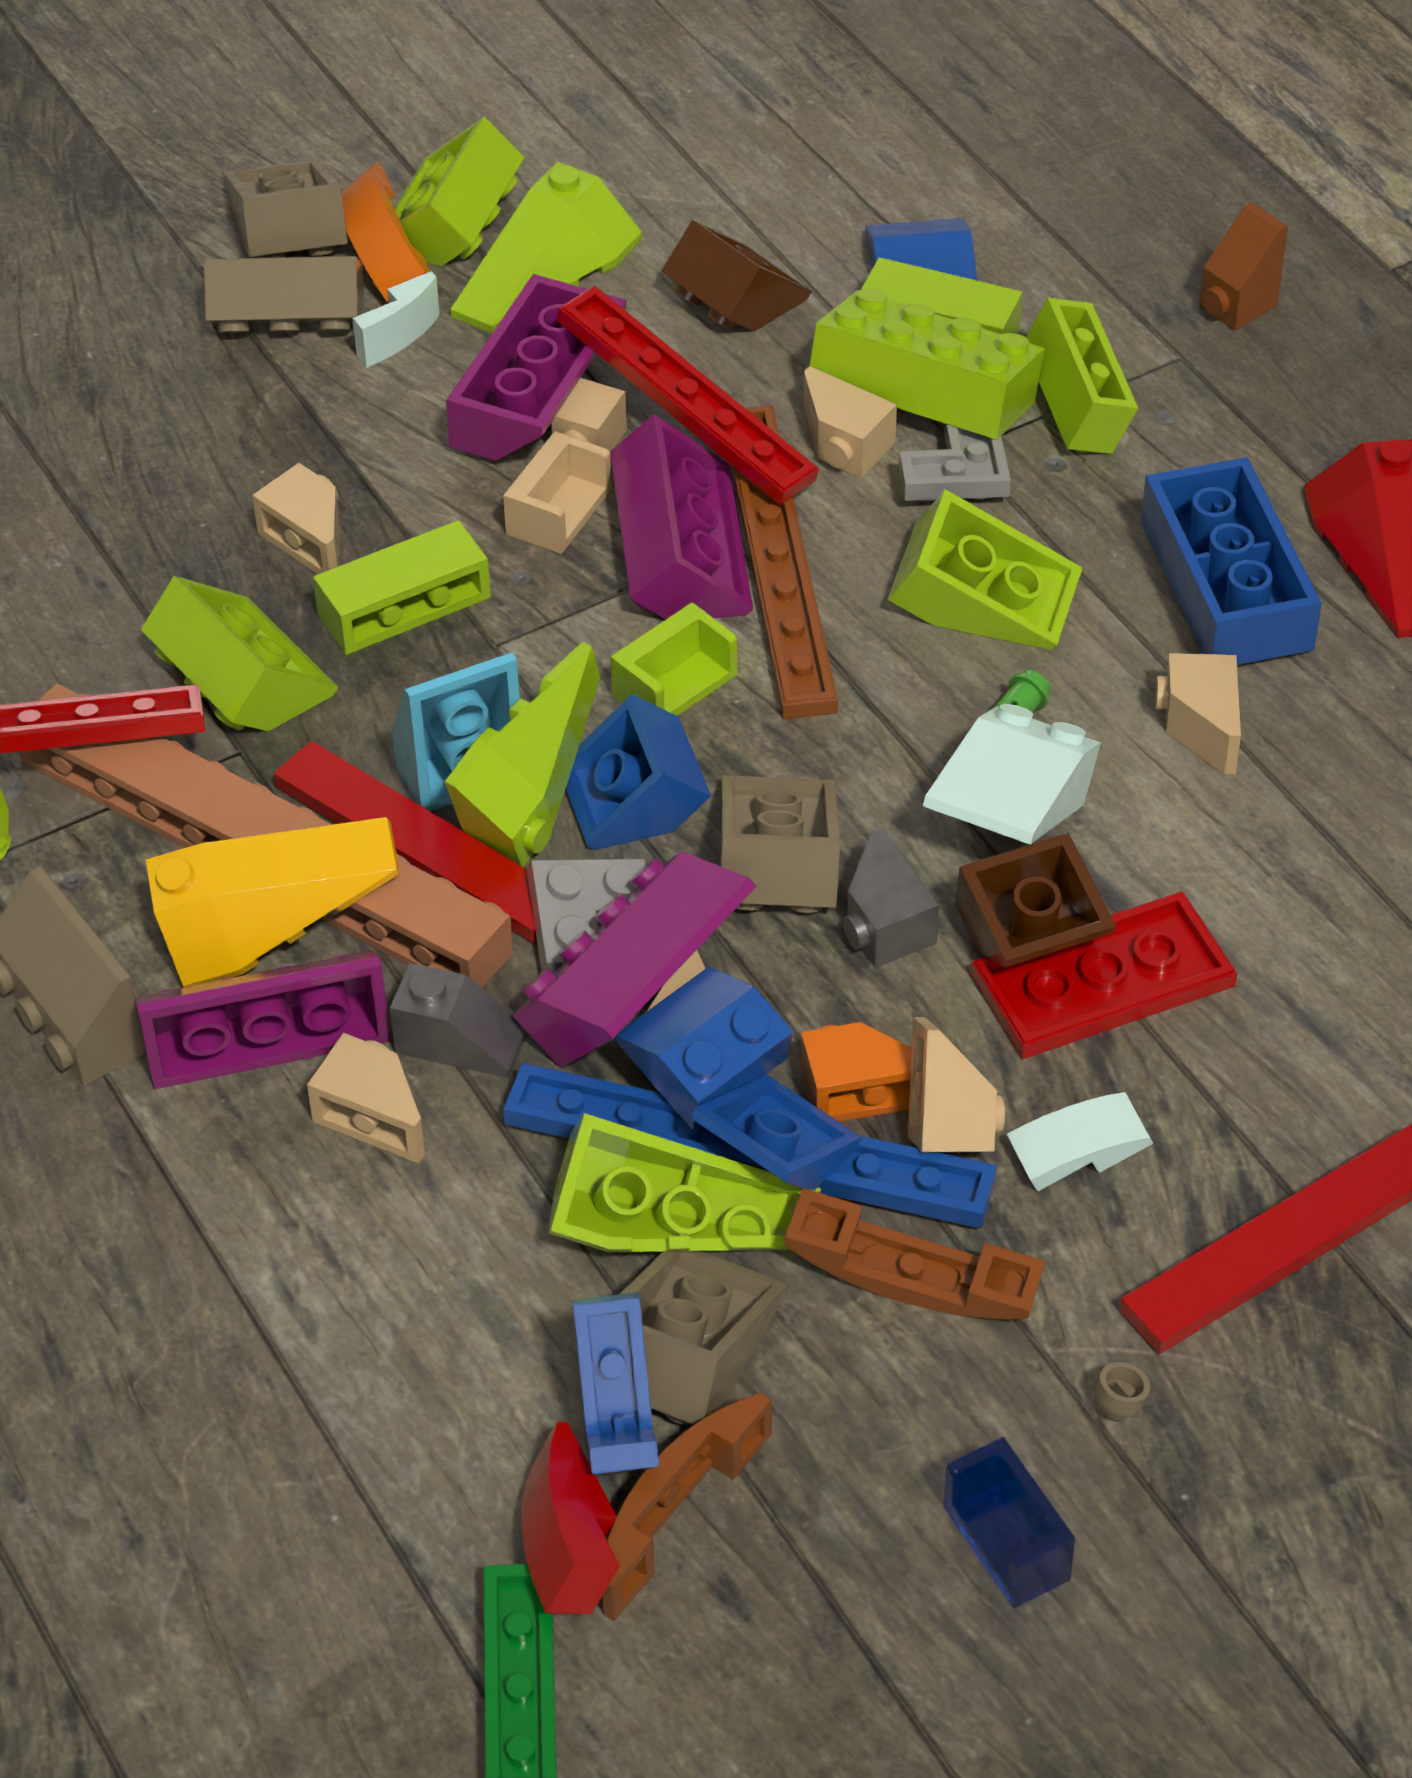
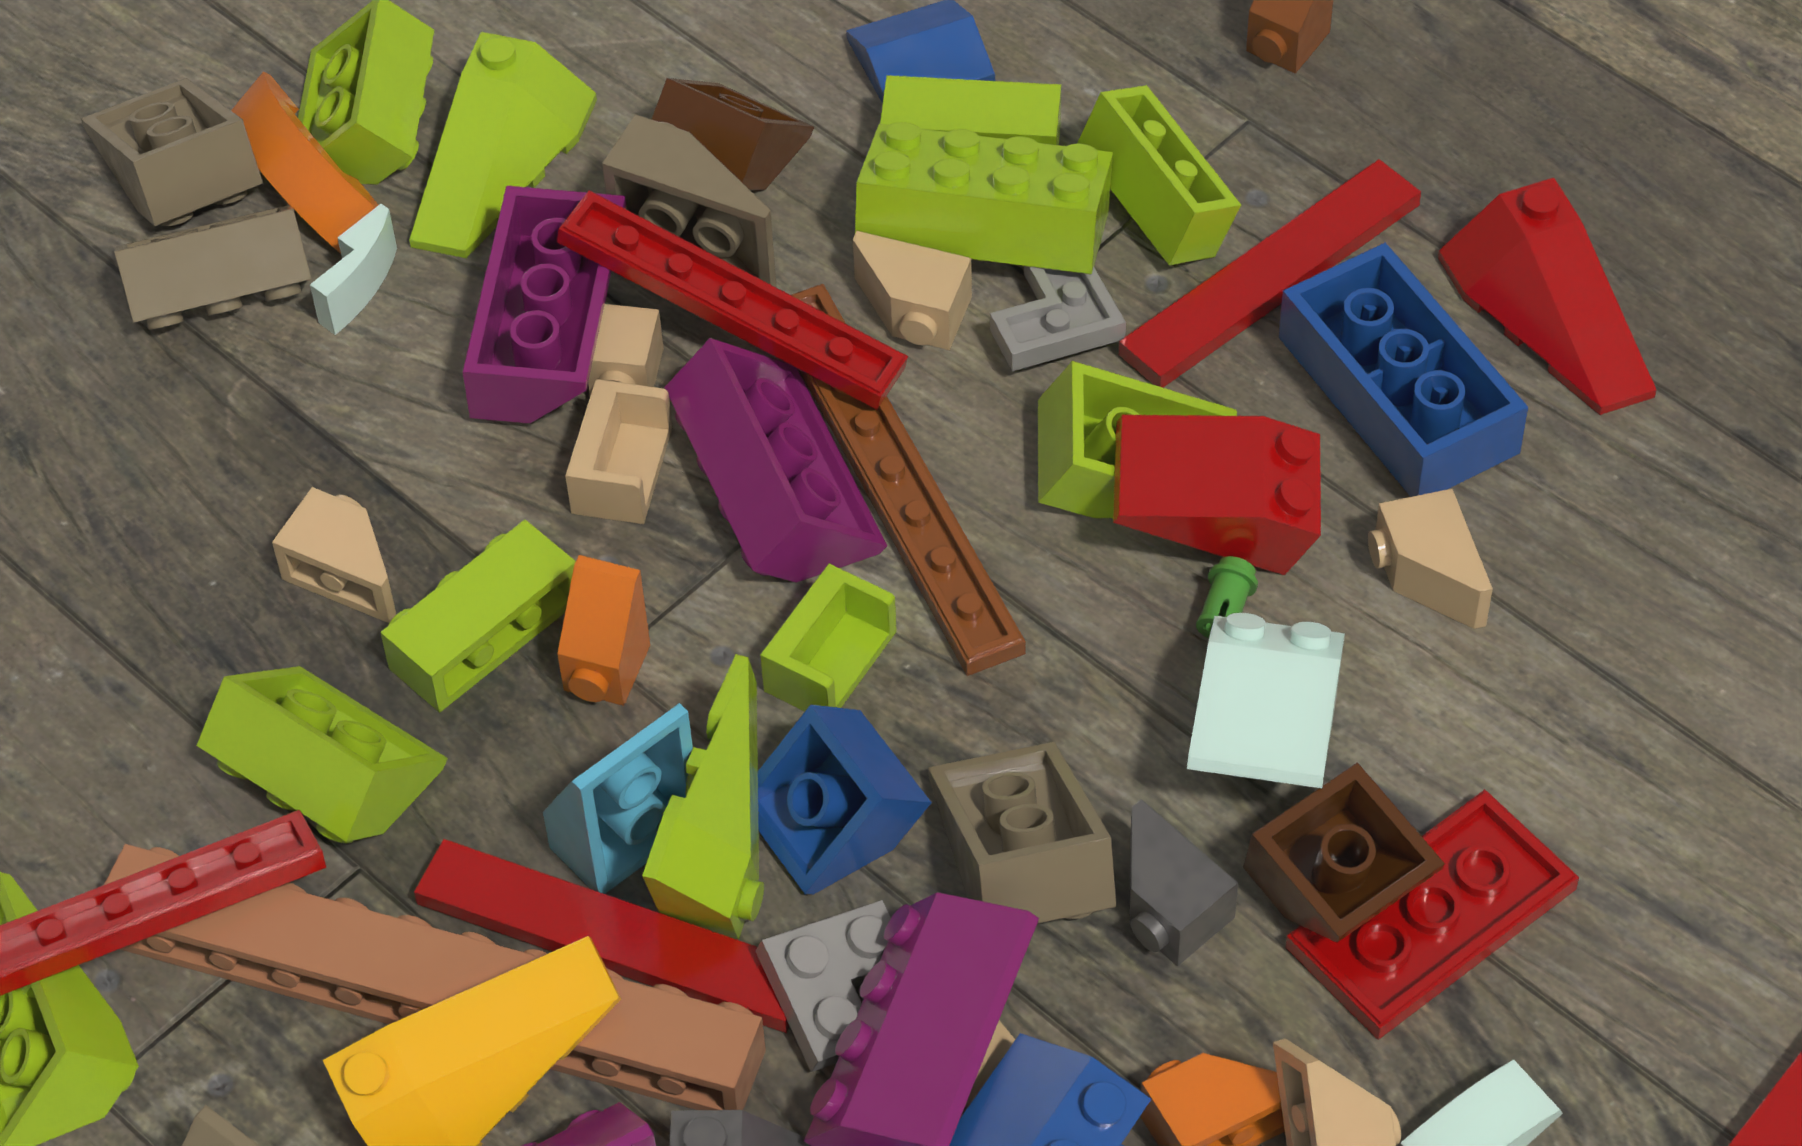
camera: 15 degrees left, 5 degrees up
none -> orange slope [557,555,650,706]
none -> dark tan slope [602,114,777,288]
none -> red slope [1113,415,1321,575]
none -> red tile [1118,159,1421,388]

